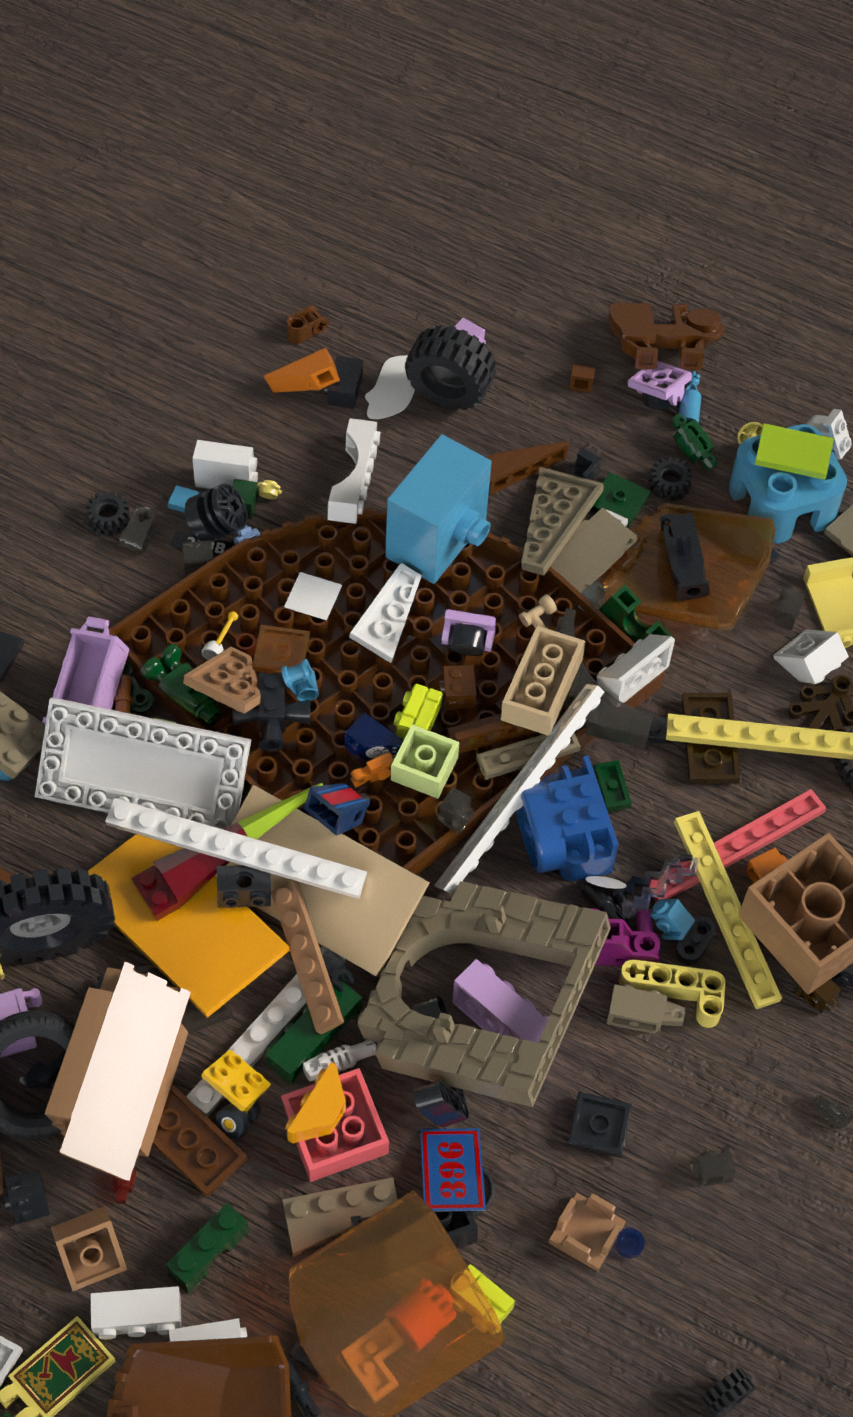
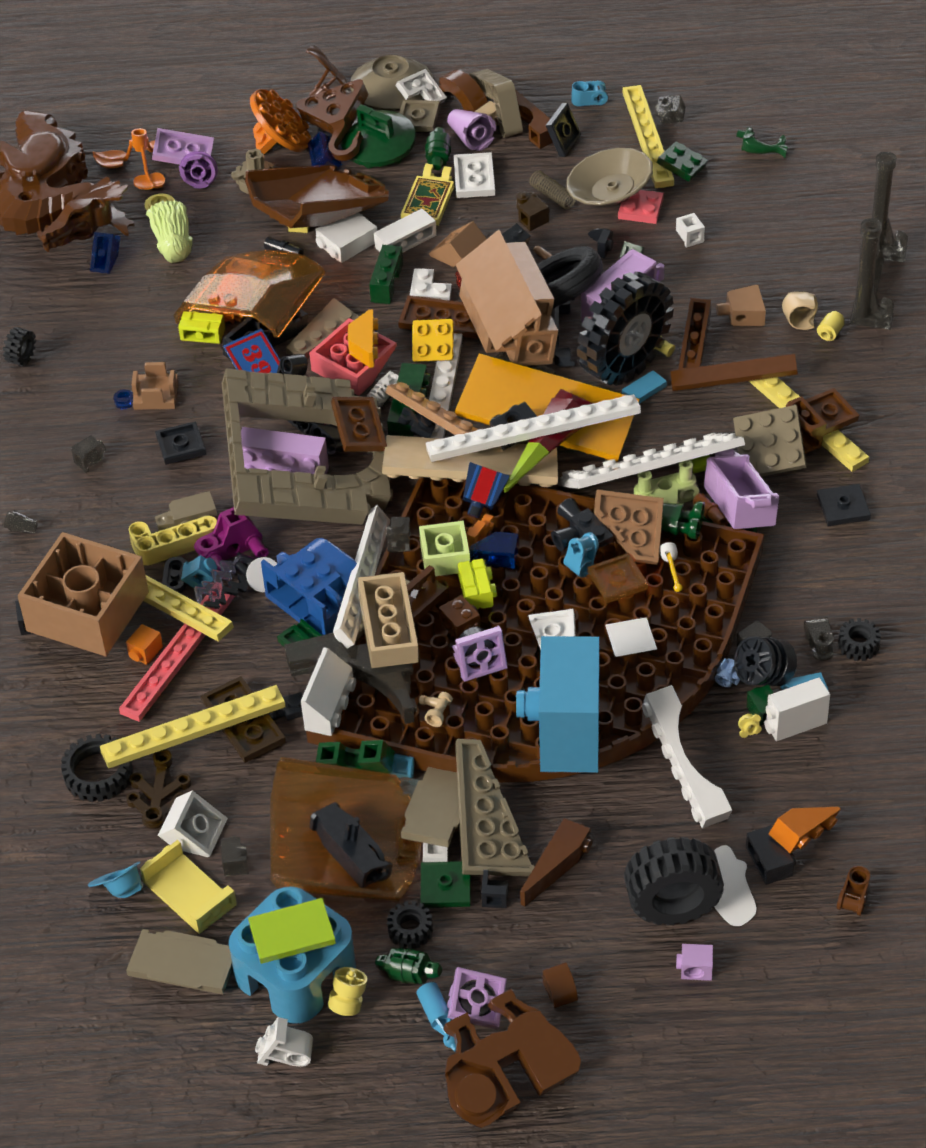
camera: 155 degrees right, 10 degrees down
none -> reddish brown plate [331,397,387,452]
none -> white plate [410,269,452,301]

